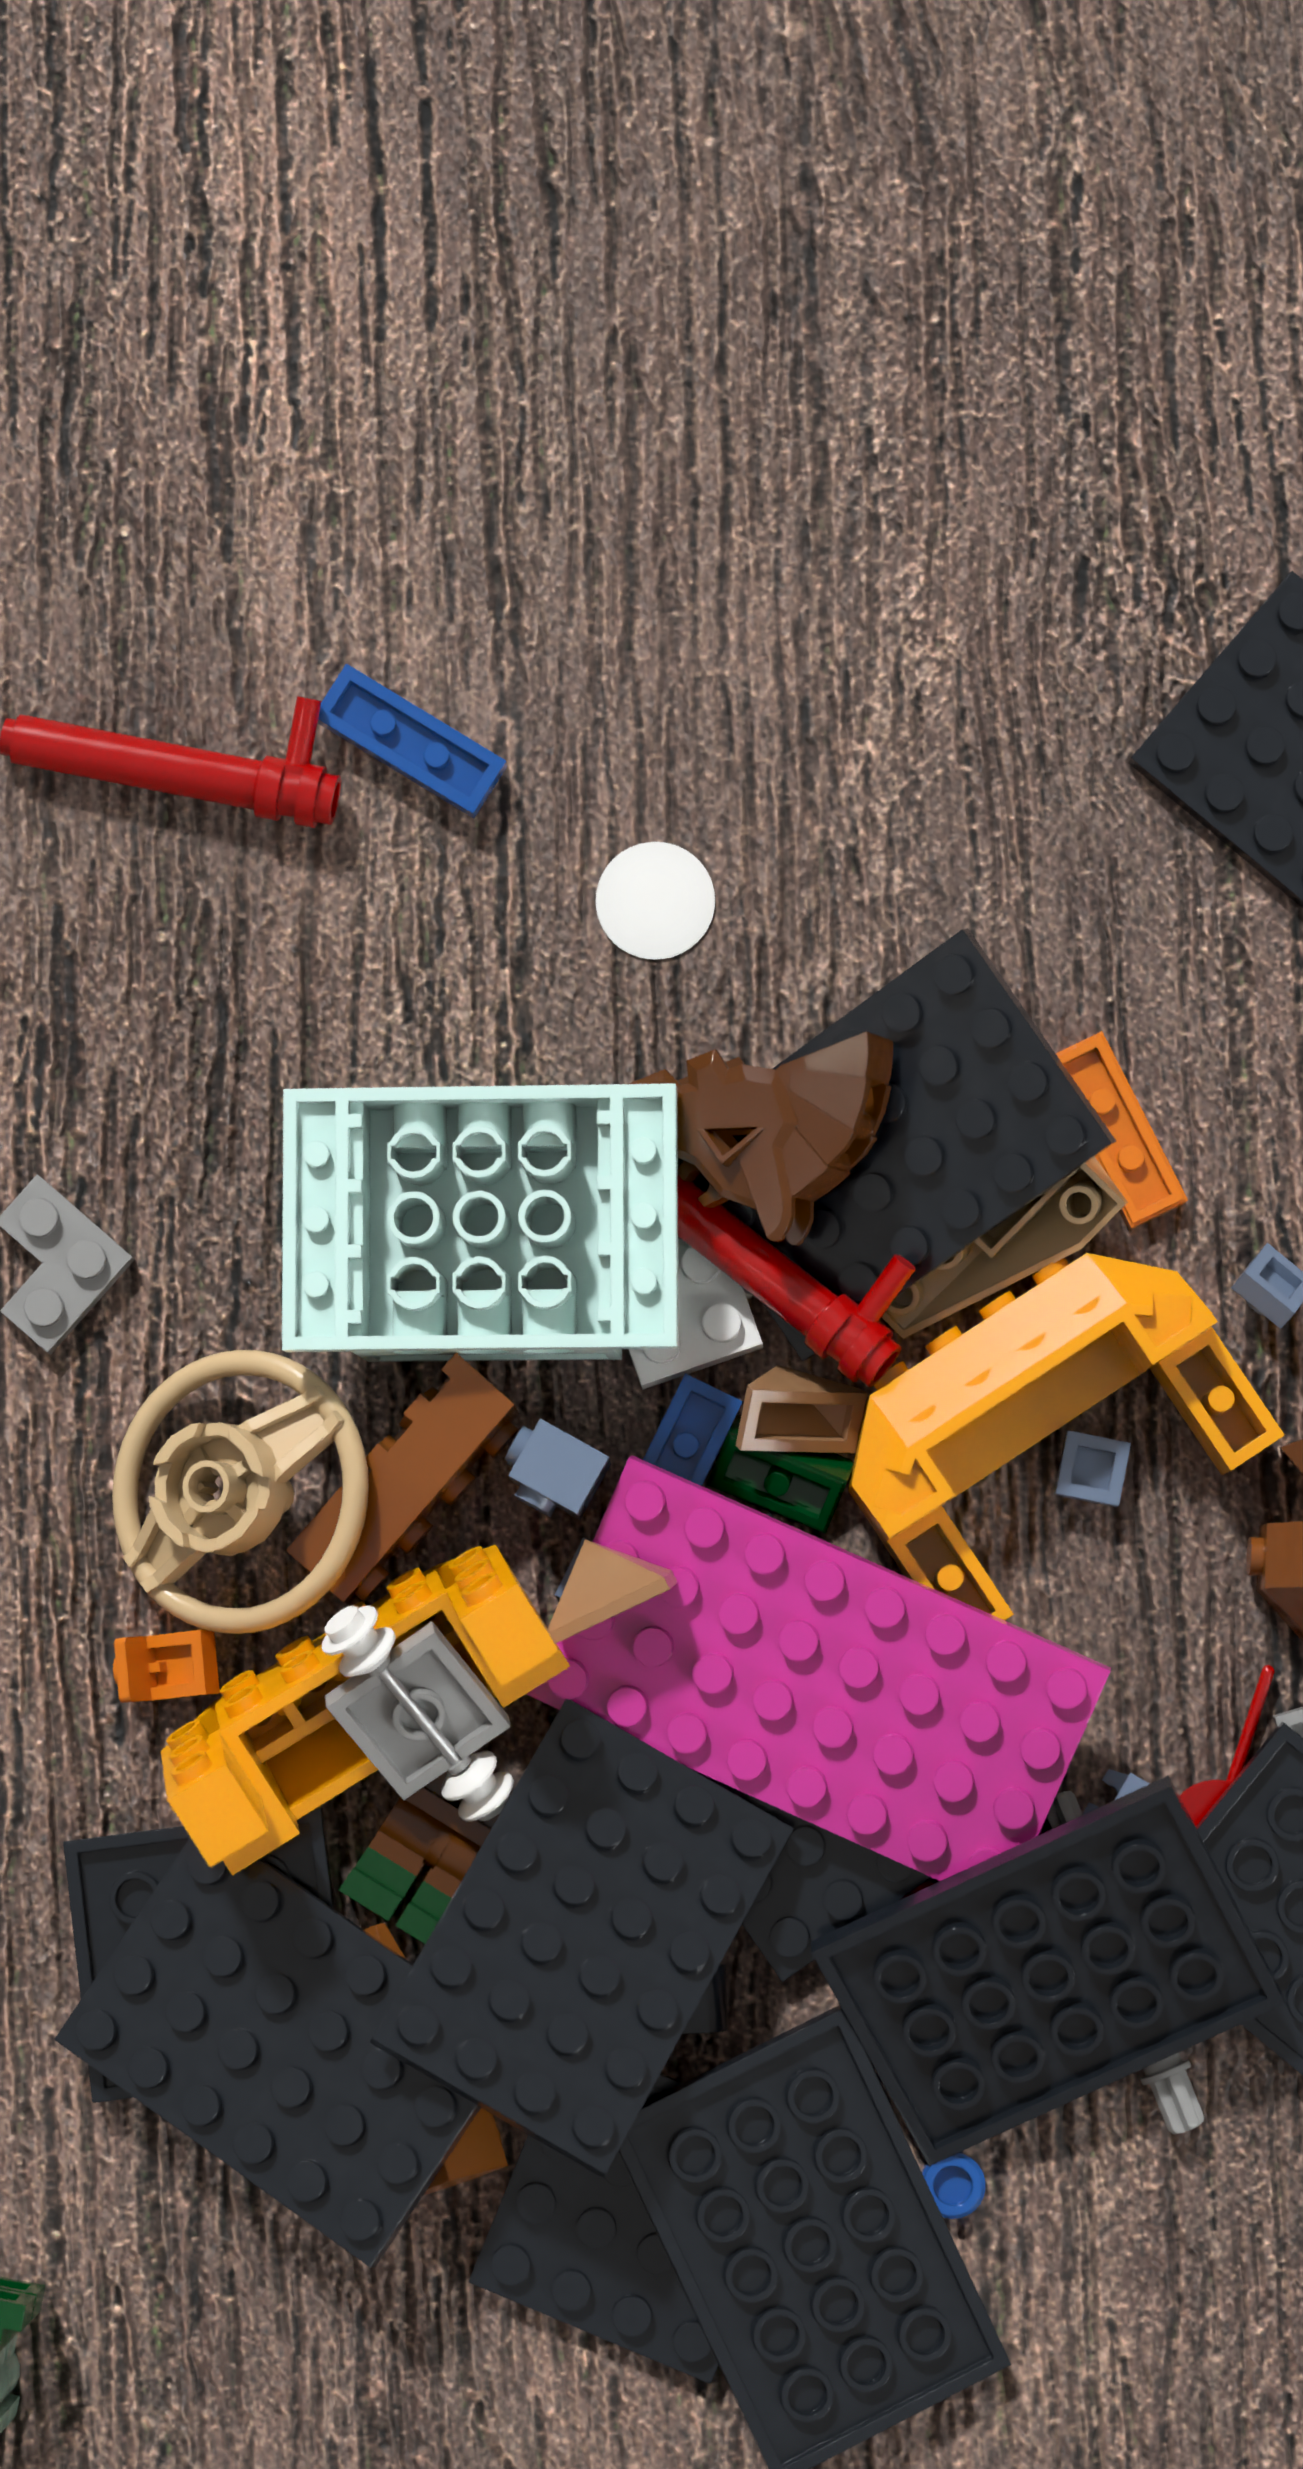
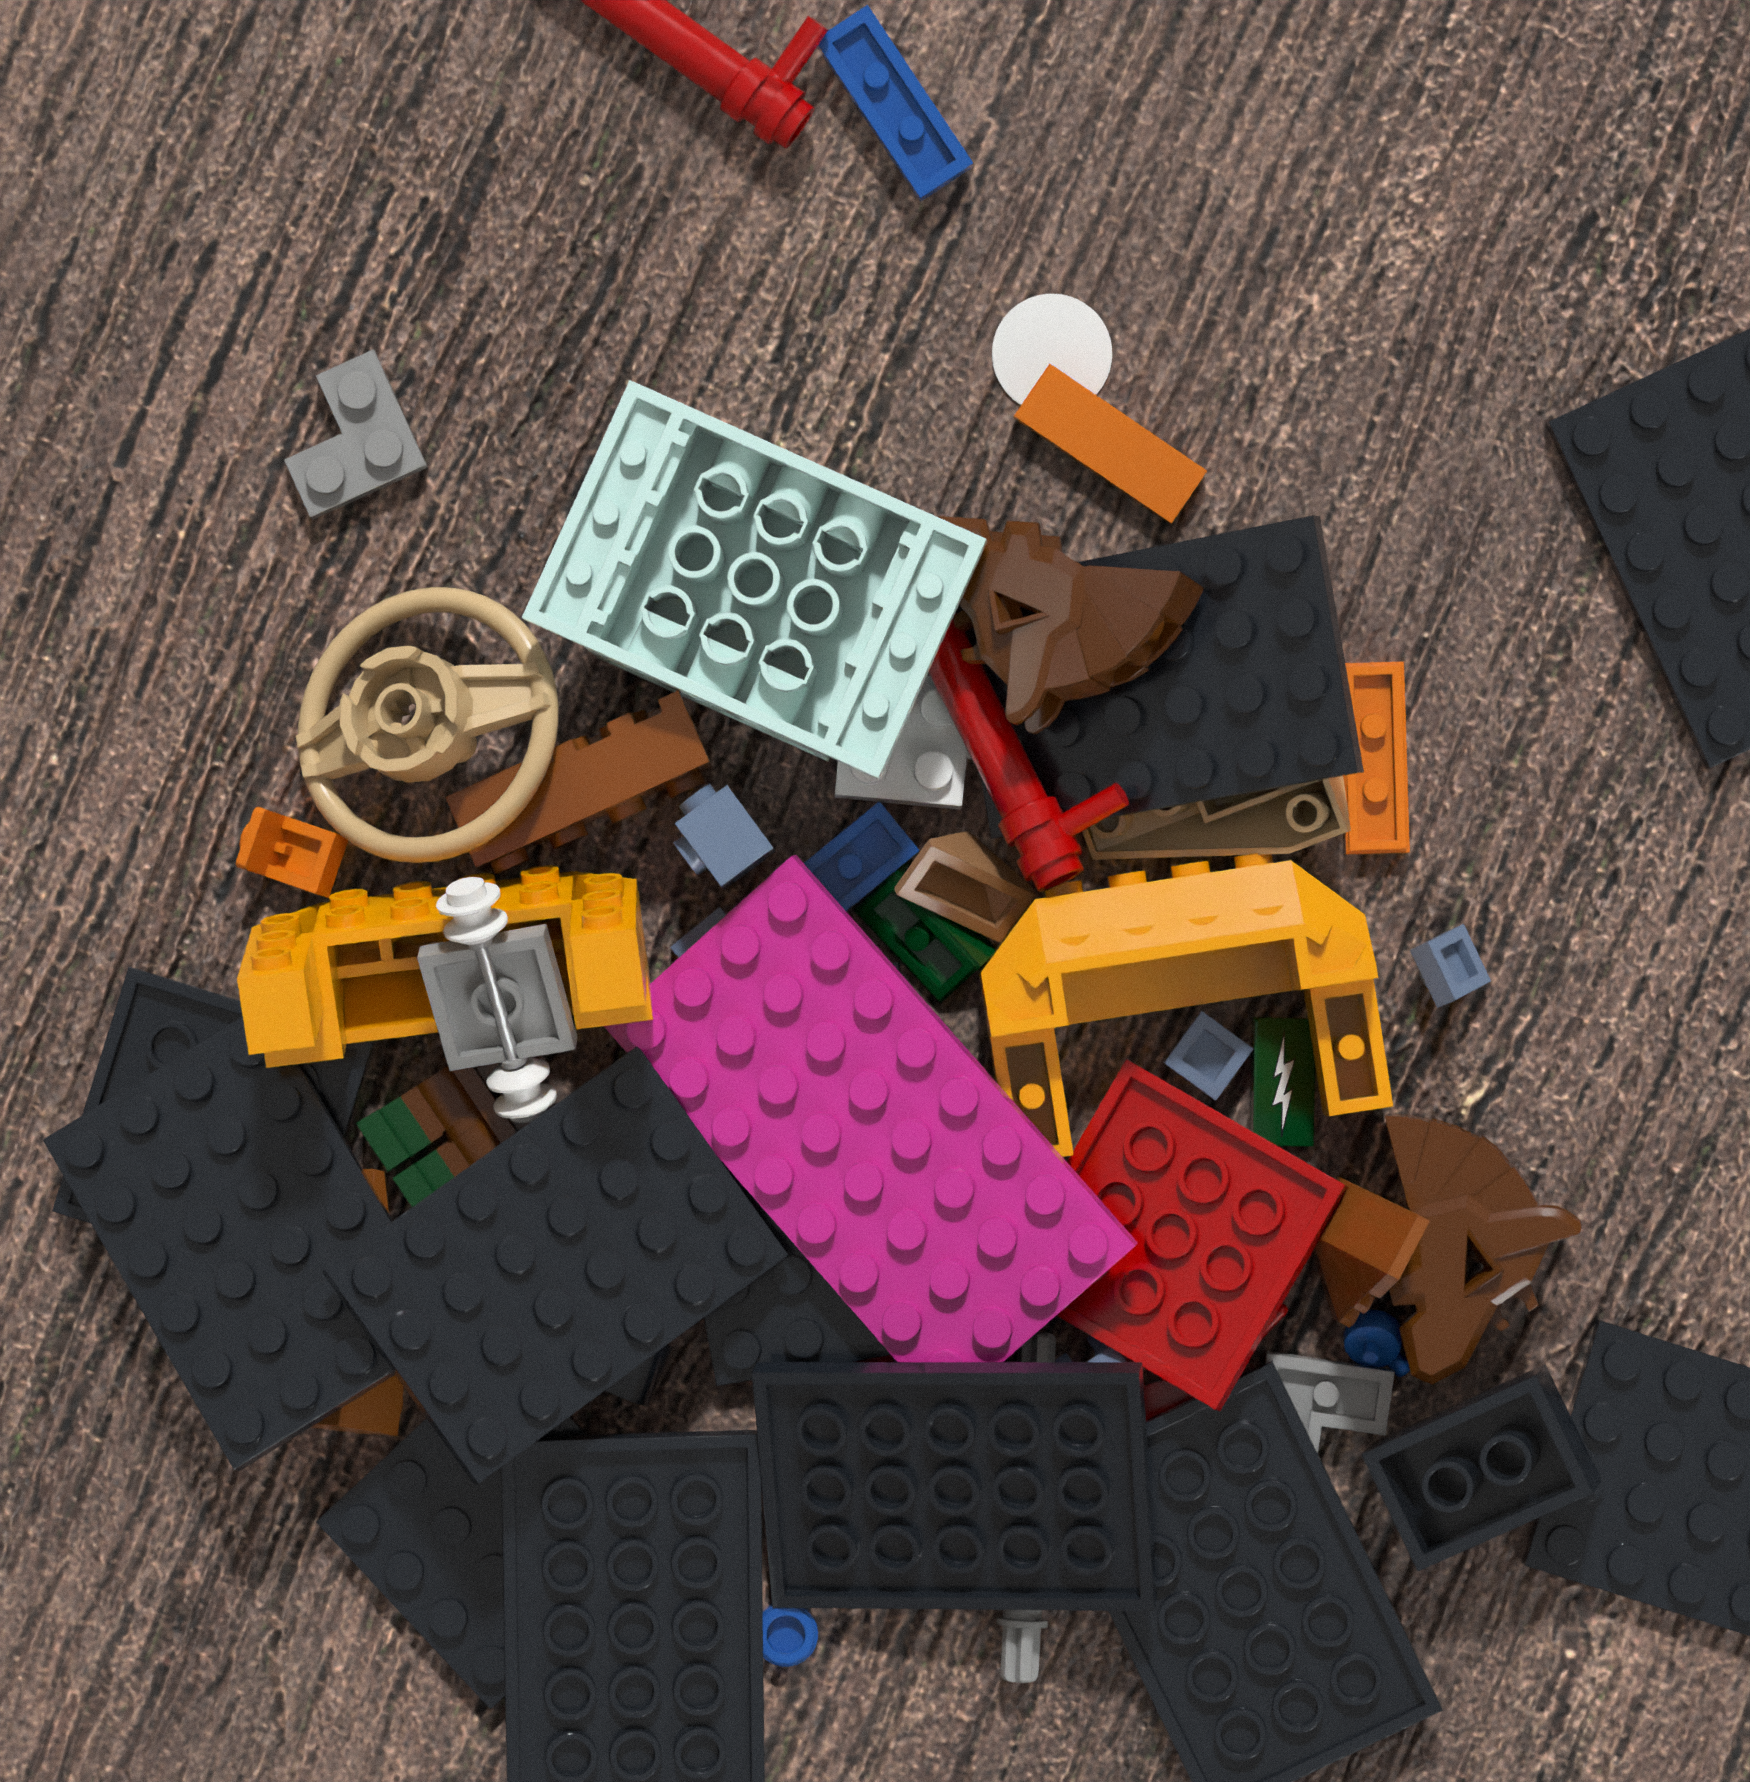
camera: 20 degrees right, 5 degrees up
medium nougat slope [548,1539,677,1644] -> none
none -> orange tile [1013,363,1207,525]
none -> red plate [1057,1059,1348,1411]
none -> dark green slope [1250,1017,1315,1146]

